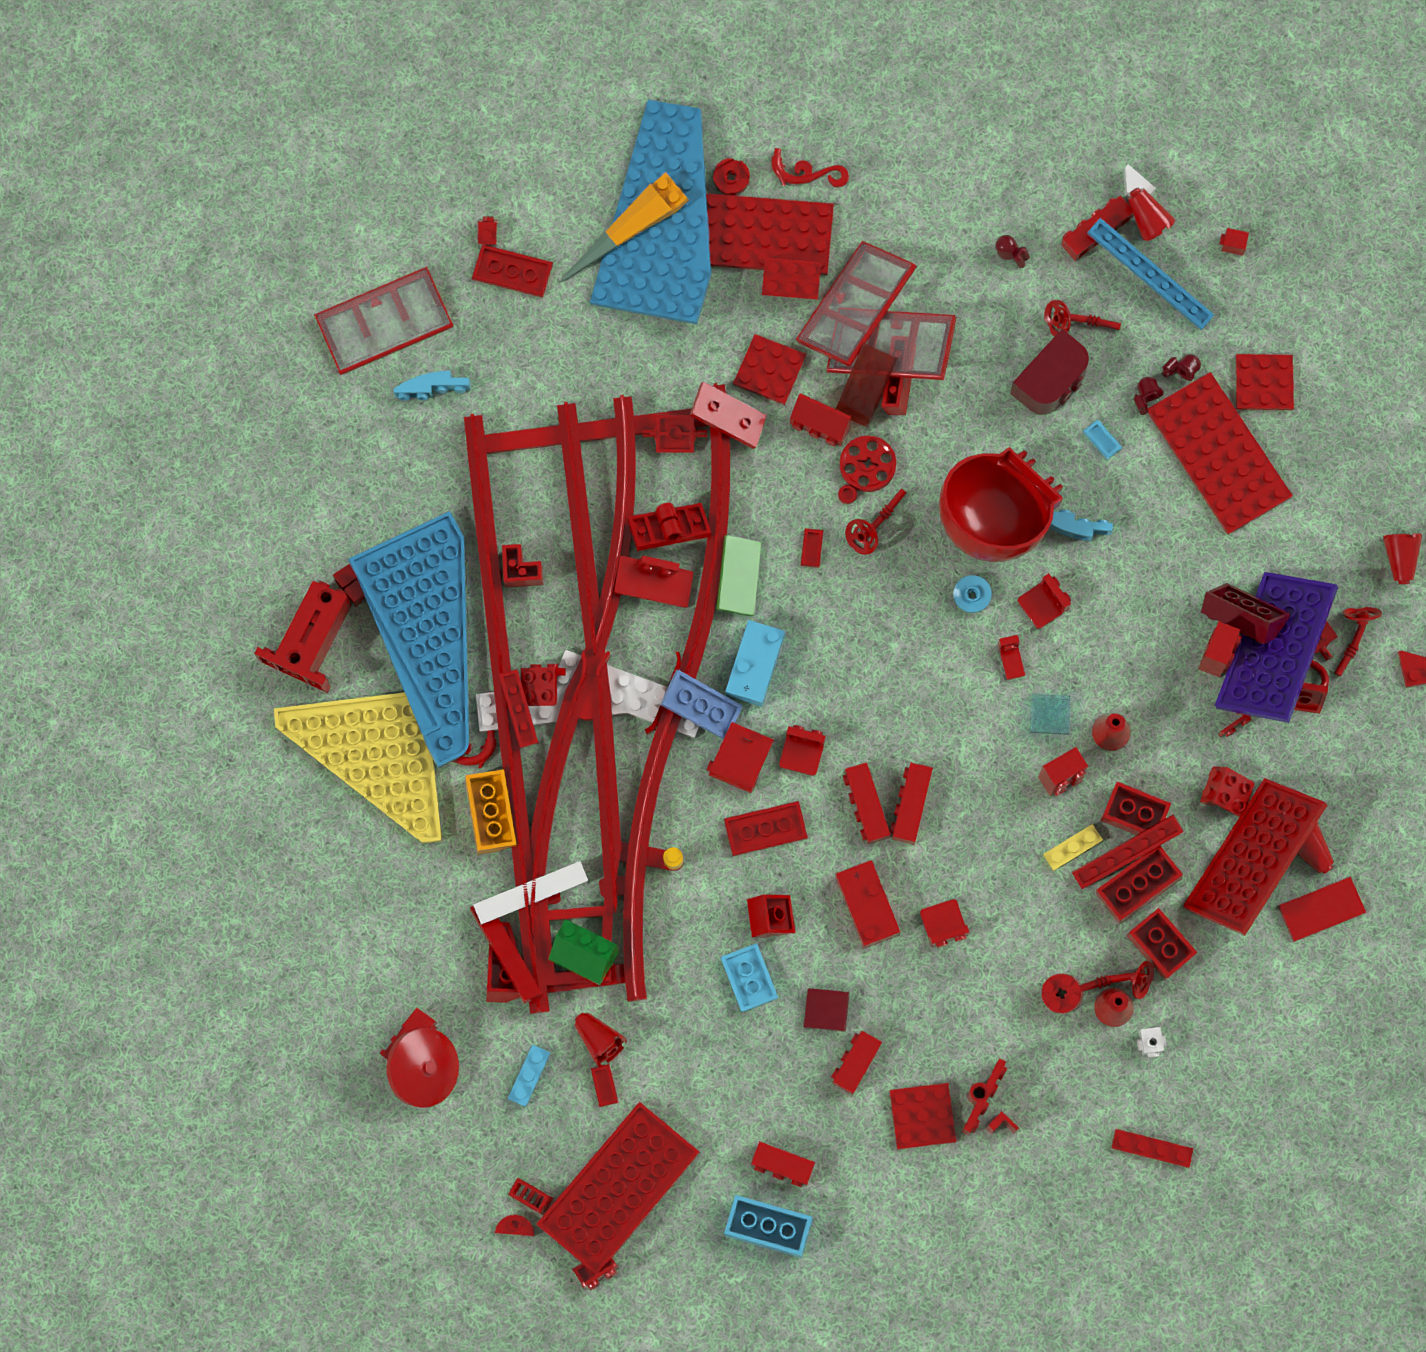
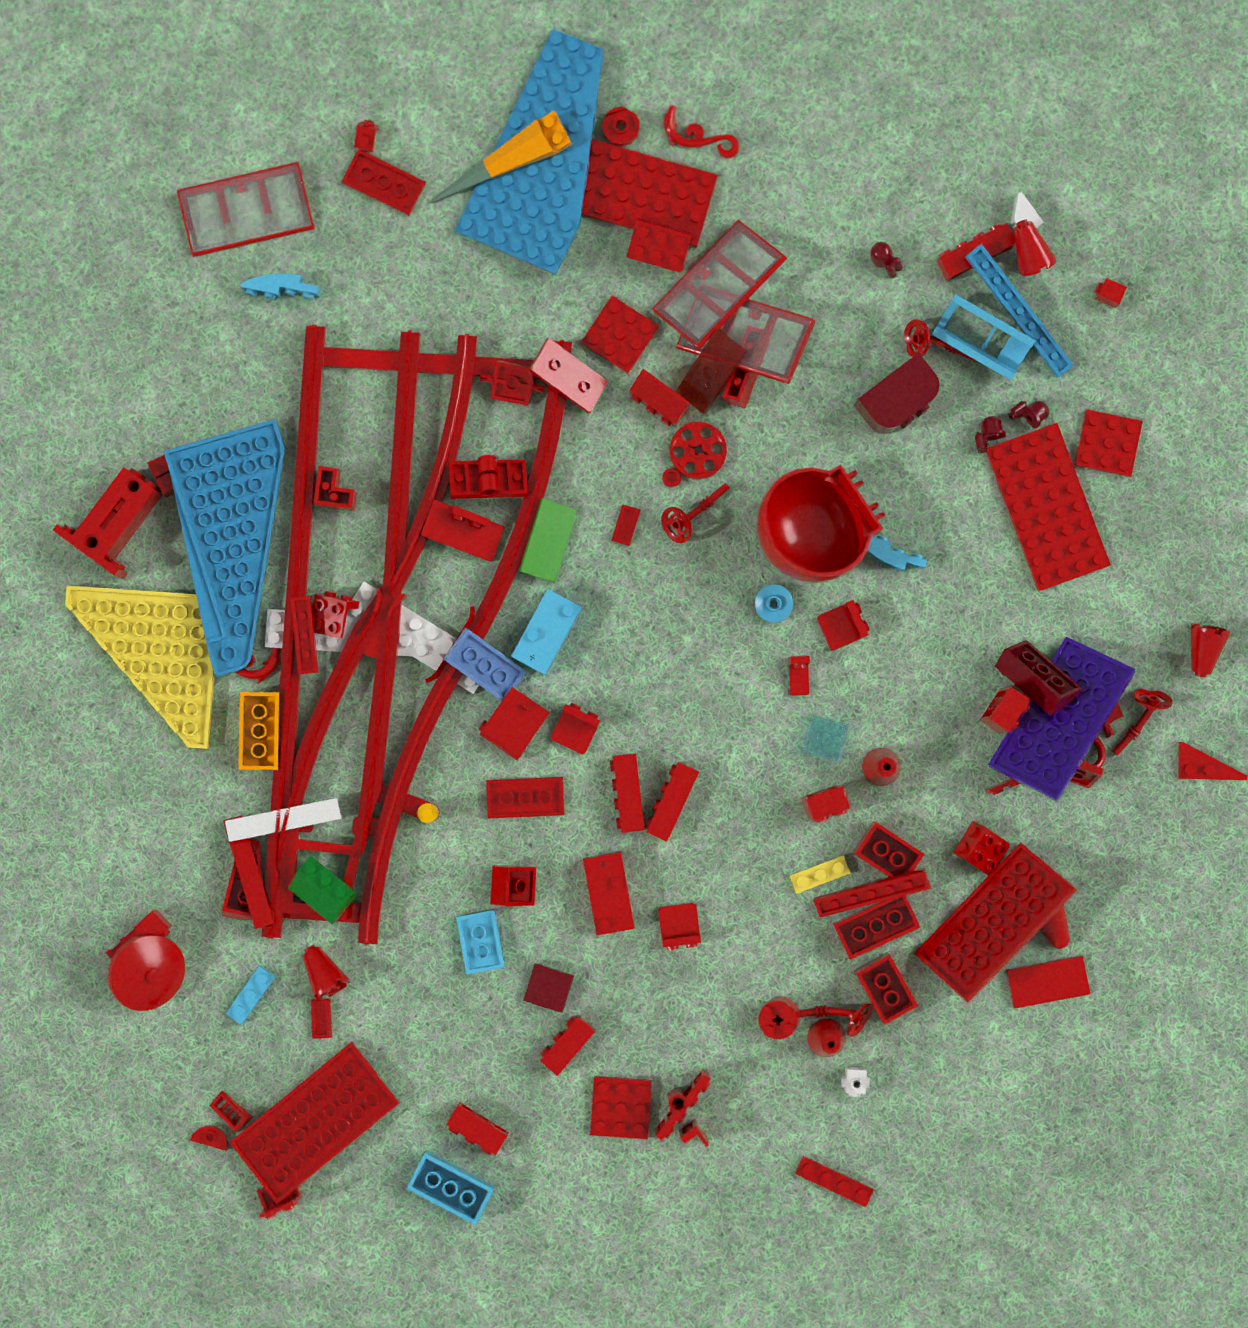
camera: 10 degrees right, 10 degrees up
medium azure tile [1083,419,1122,460] -> none
none -> medium azure piece [932,294,1036,380]

